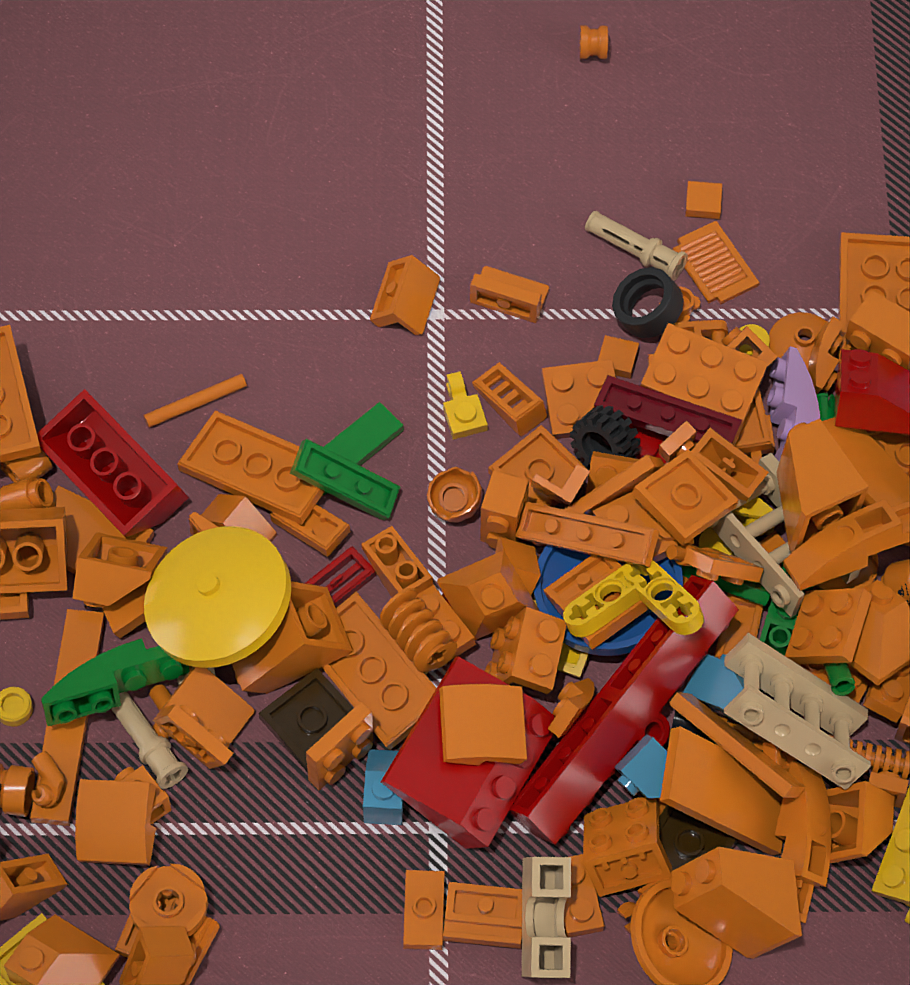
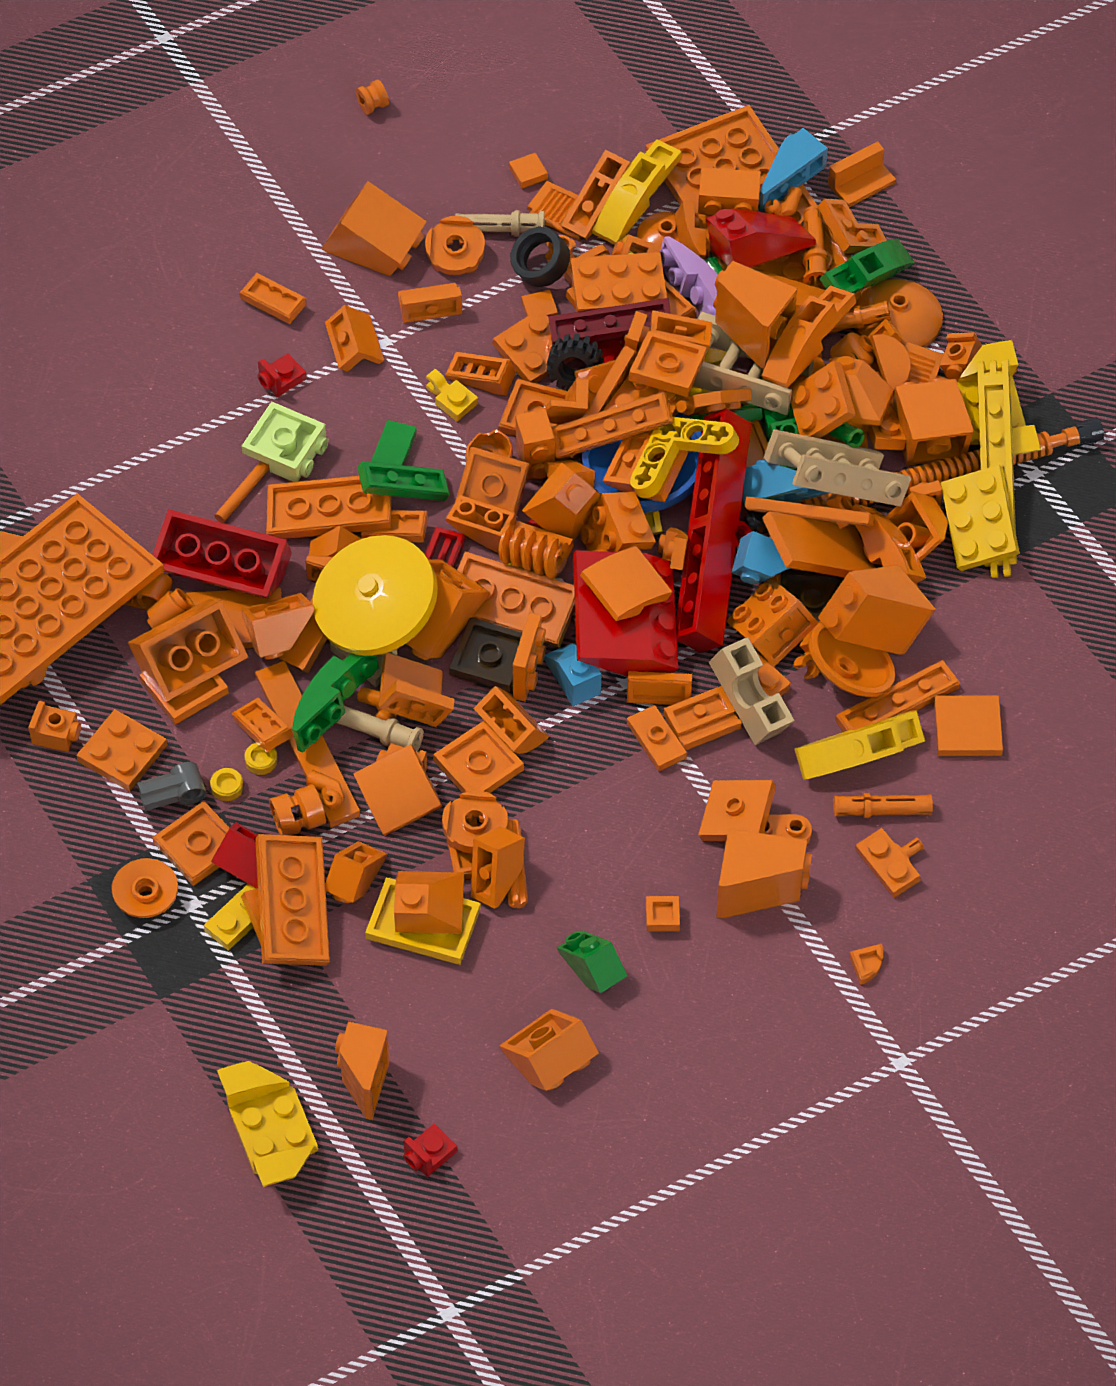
camera: 30 degrees left, 5 degrees down
none -> orange plate [232,698,293,752]
none -> orange plate [240,273,307,324]
none -> yellowish green plate [241,401,329,482]
none -> red bracket [257,353,307,397]
none -> orange slope [321,181,427,276]
none -> orange plate [425,216,485,275]
none -> orange plate [433,721,524,793]
none -> orange plate [455,447,531,516]
none -> orange brick [473,686,550,754]
none -> orange slope [561,149,631,240]
none -> yellow slope [592,139,682,245]
none -> orange tile [627,671,692,705]

